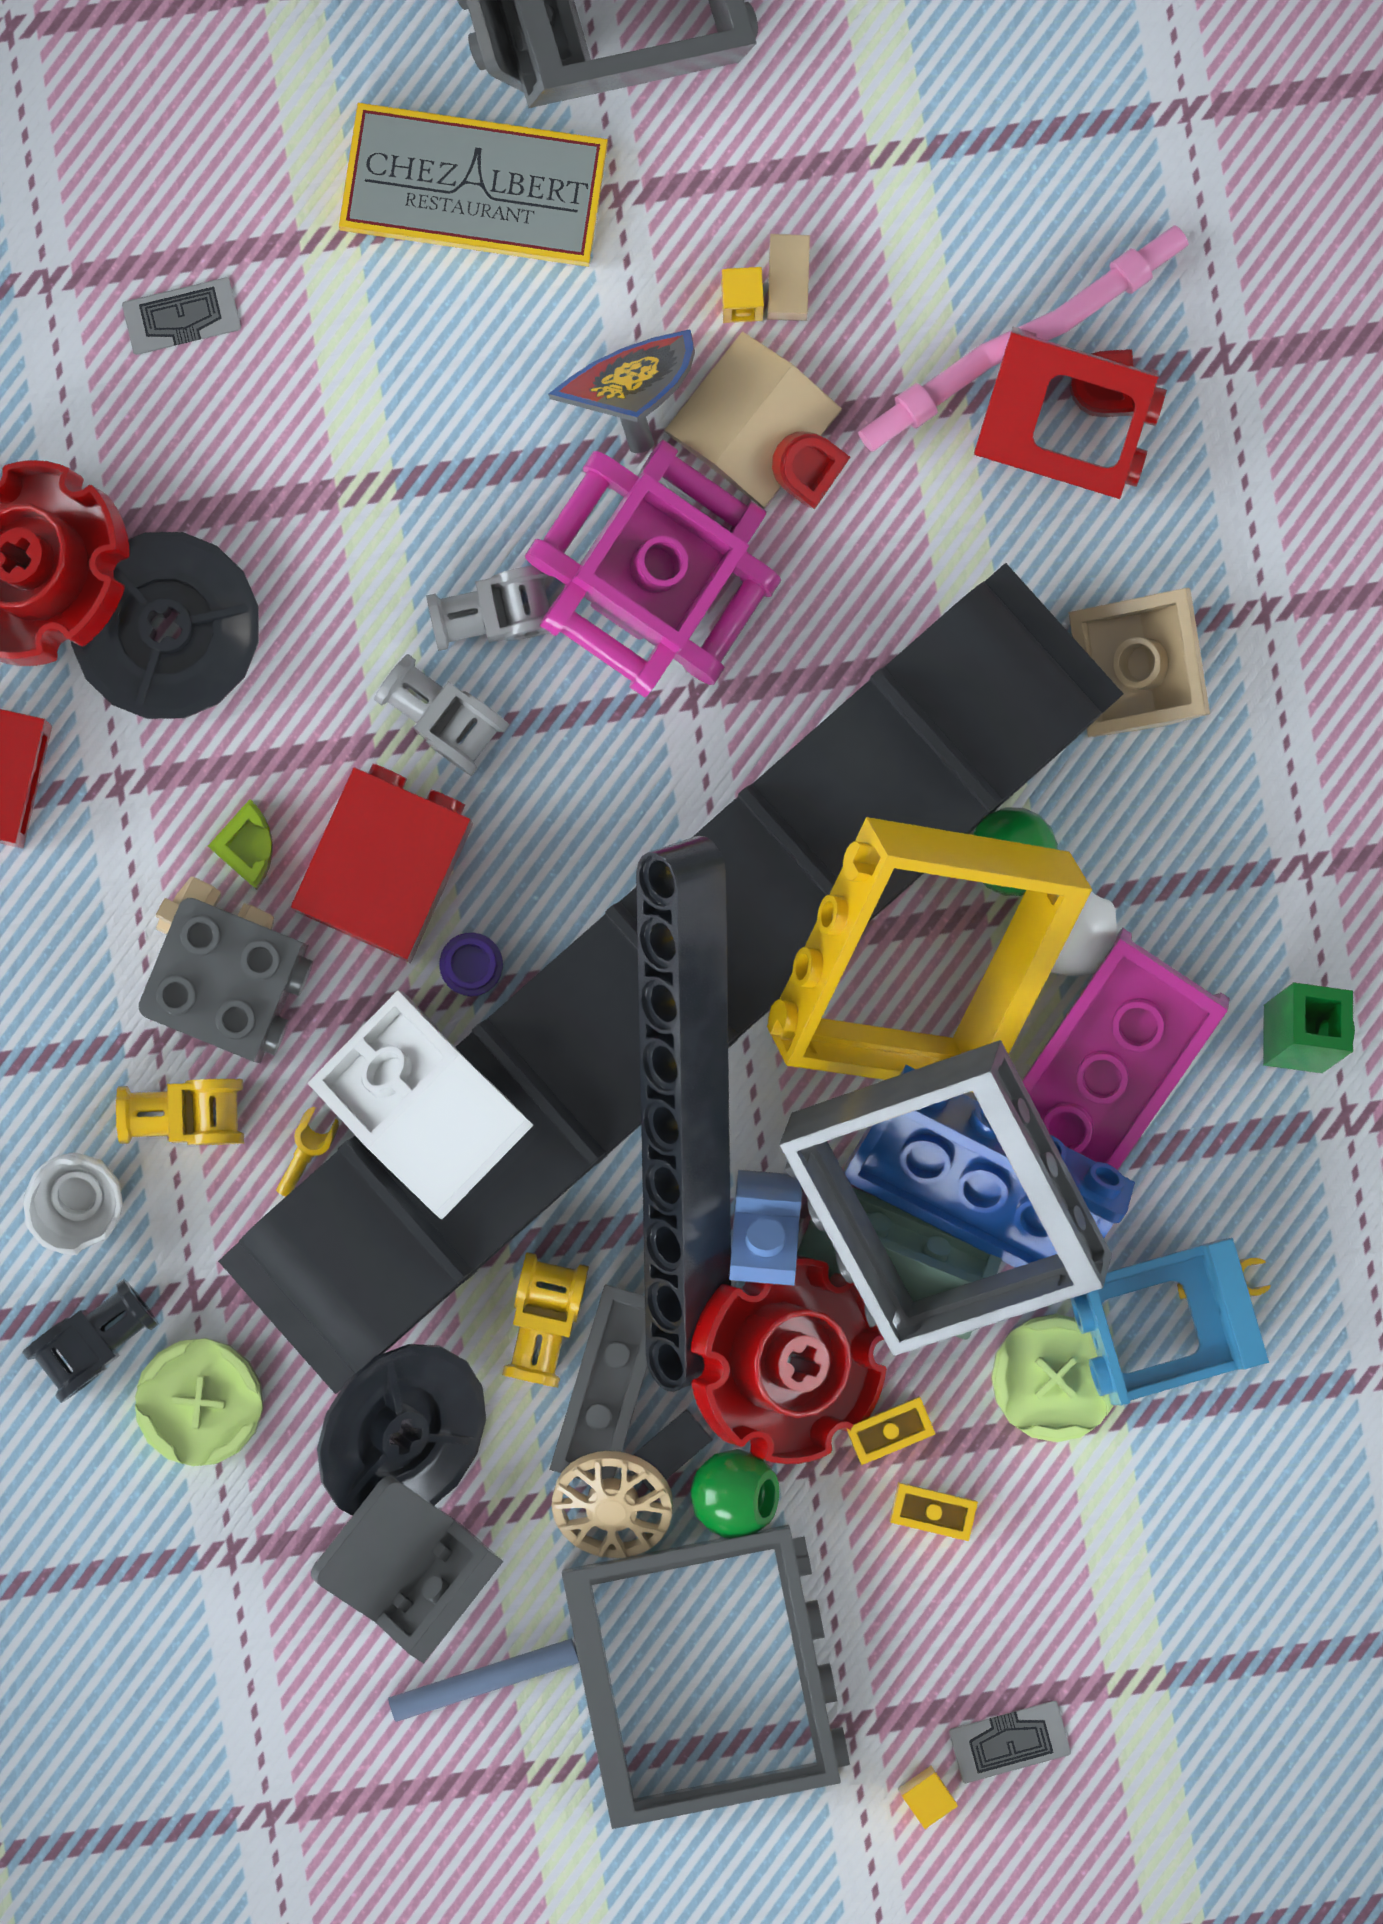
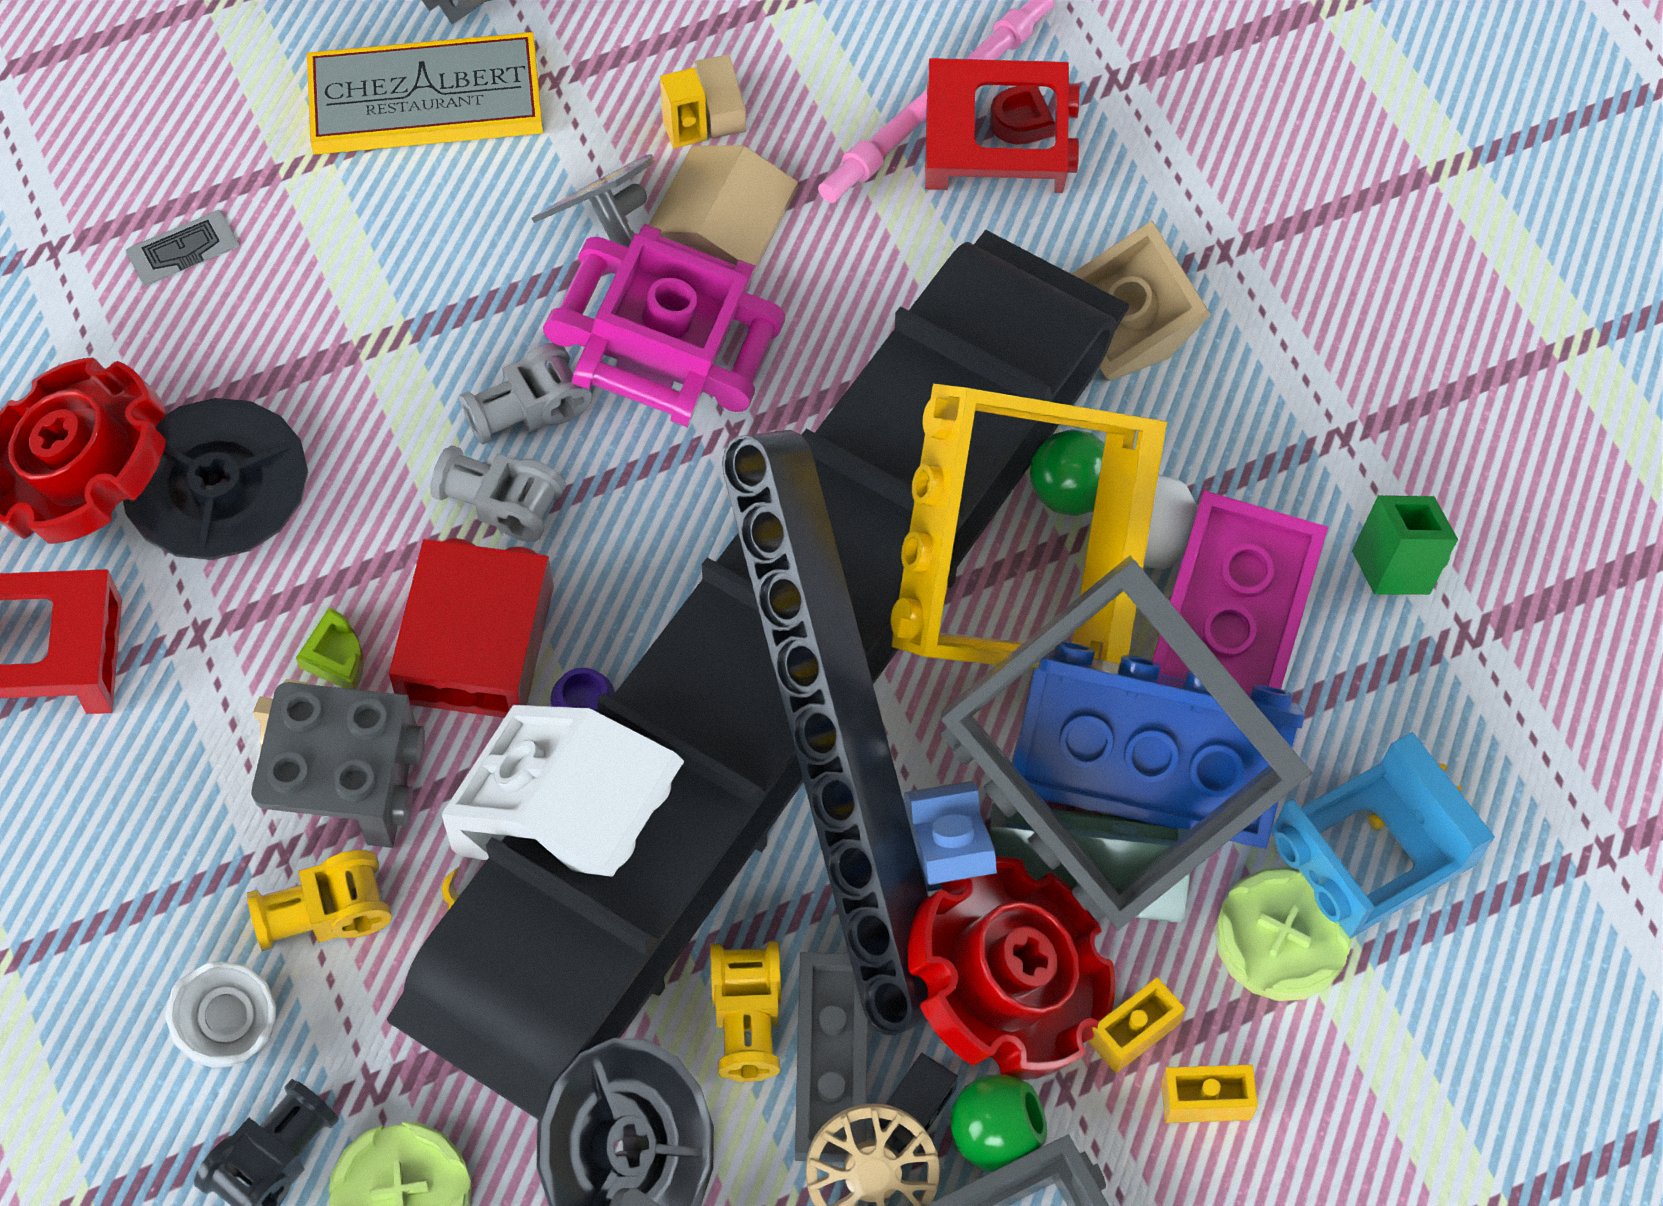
camera: 15 degrees left, 25 degrees down
red tile [772,432,851,509] -> none

